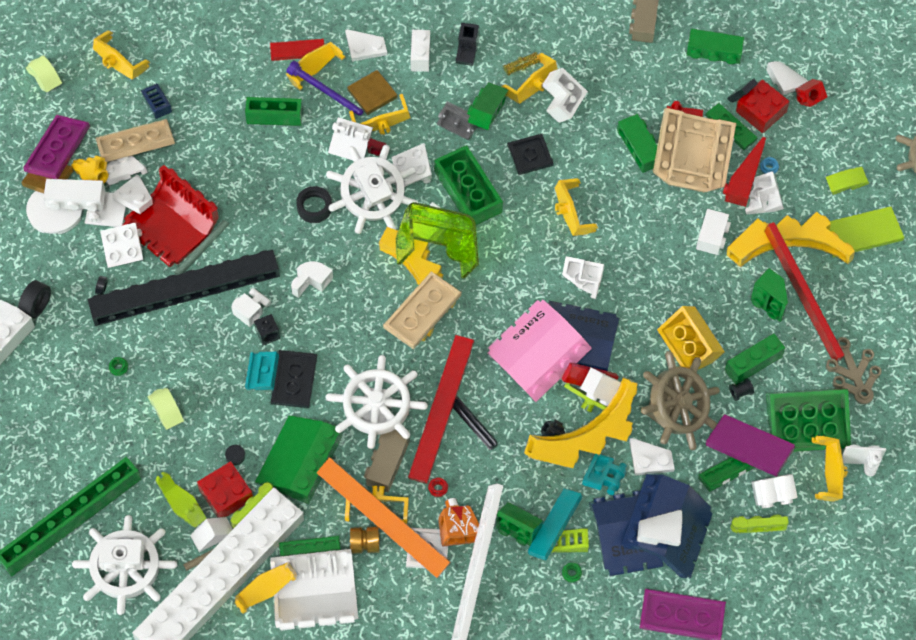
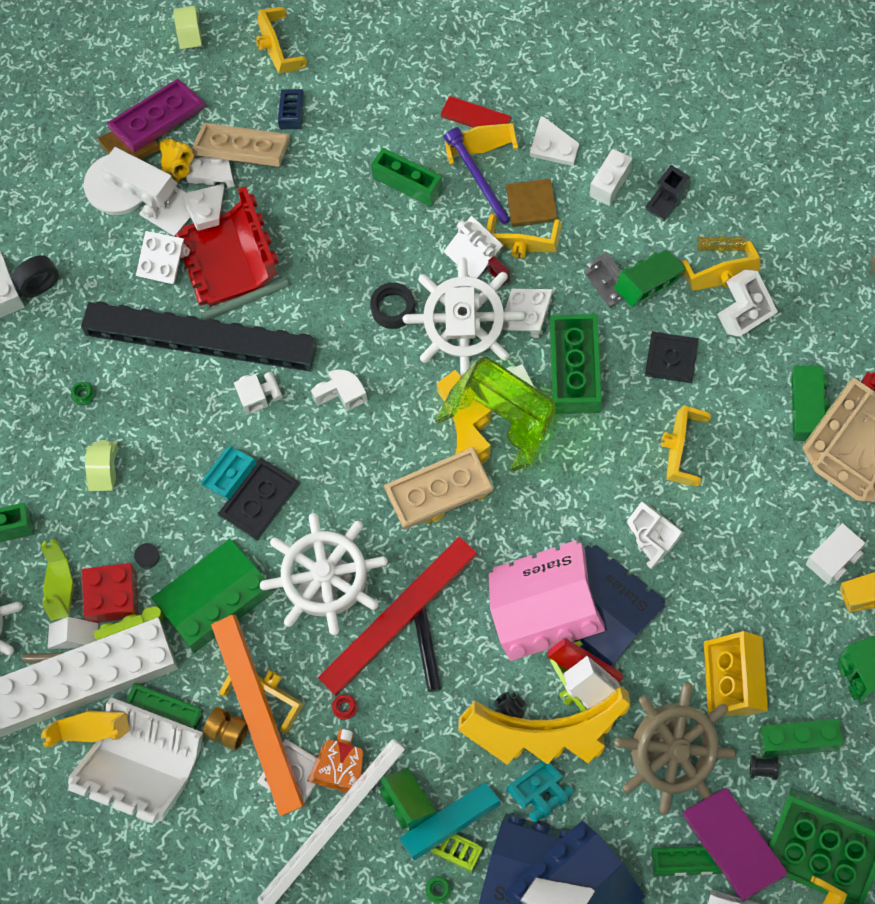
camera: 35 degrees right, 5 degrees up
black tile [95,276,108,295] -> none
black brick [254,314,280,346] -> none
dark tan brick [364,429,410,493] -> none
white wing [629,438,674,476] -> none

